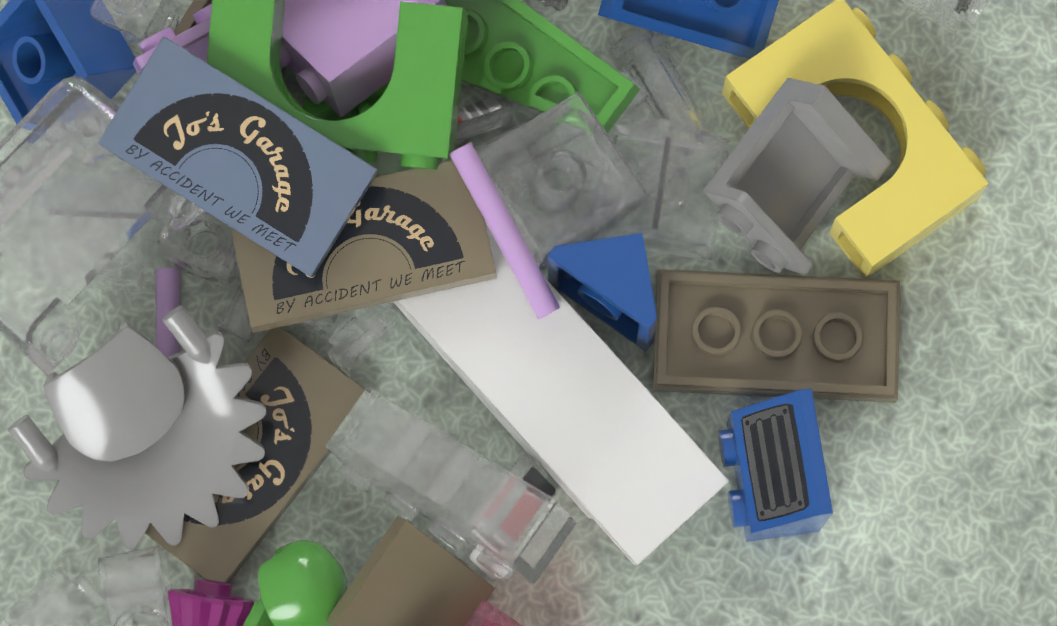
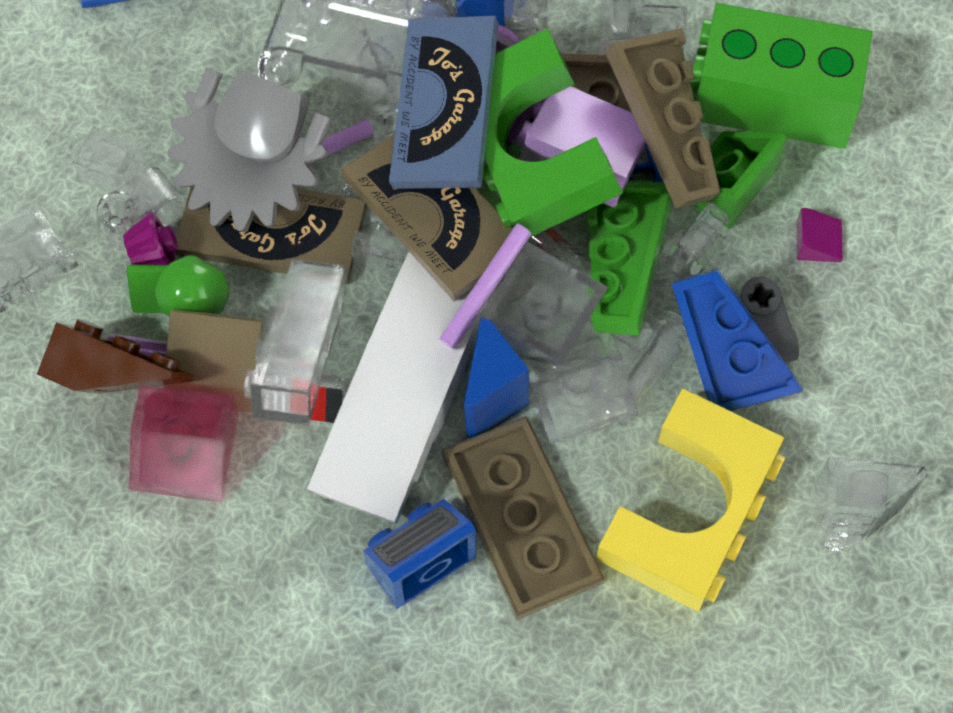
camera: 65 degrees right, 10 degrees down
light grey panel [703,78,892,275] -> none

